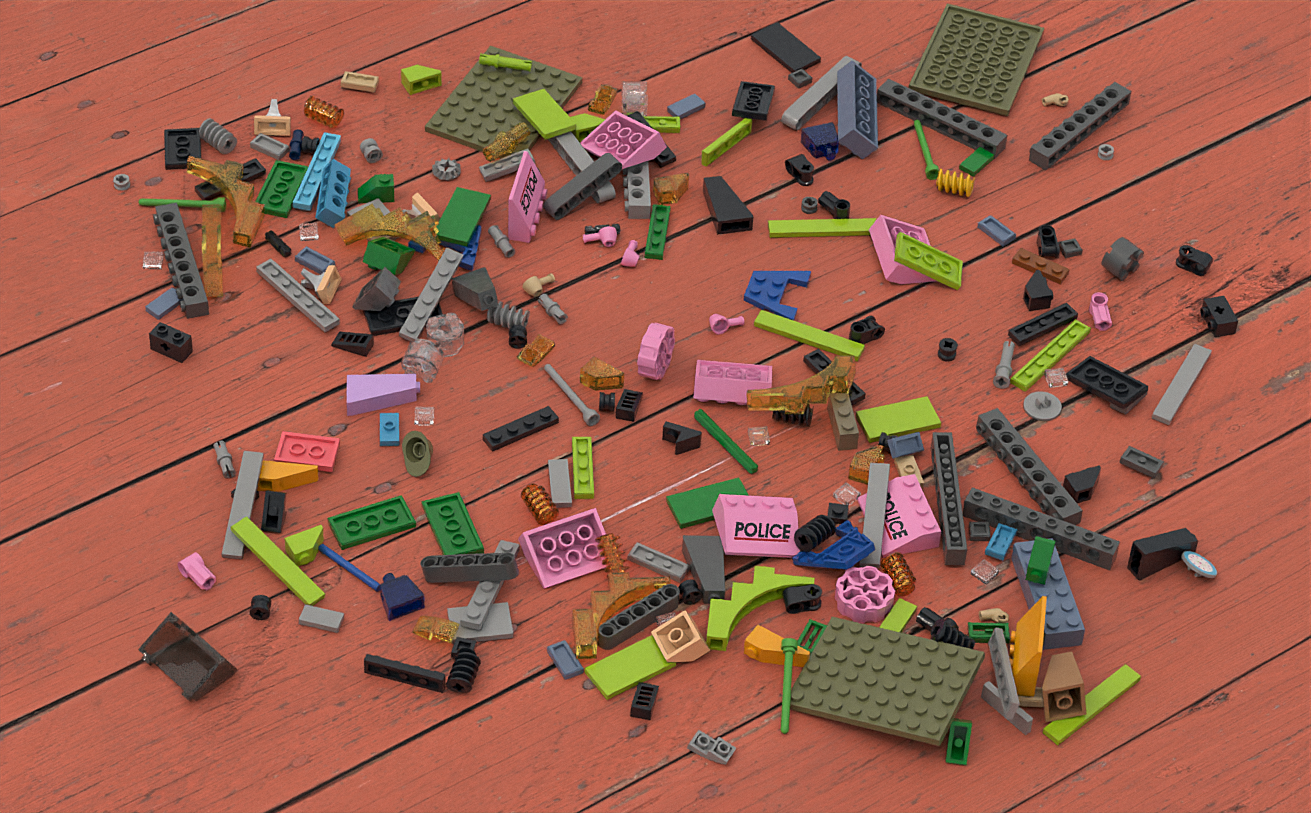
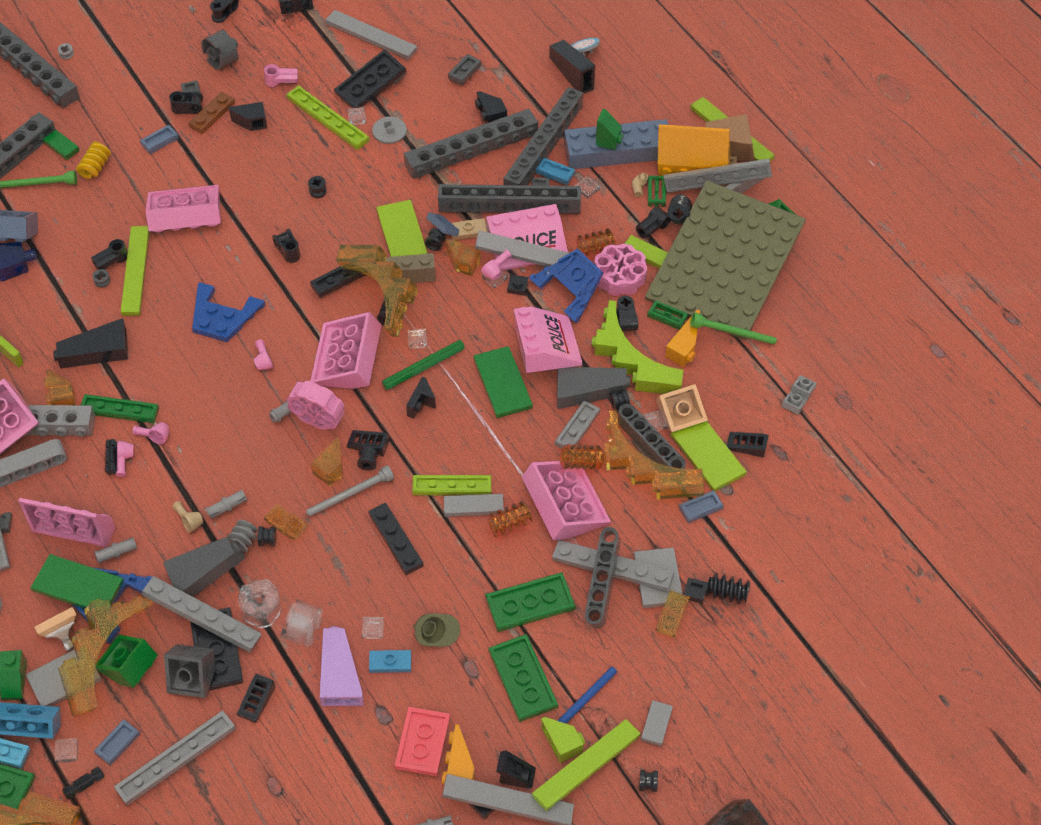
camera: 85 degrees left, 10 degrees up
light nougat piece [301,265,341,304] -> none
black plate [364,654,445,693] -> none
clear blue torso [380,573,425,621] -> none
dark grey beam [543,153,622,220] -> none
lime tile [754,310,865,362] -> none
black piece [785,154,814,186] -> none
black piece [794,515,836,552] -> none
lime tile [894,232,963,290] -> none
light grey pin [993,341,1015,389] -> none
black plate [1008,303,1078,346] -> none
none -> bright pink bar [481,249,512,280]

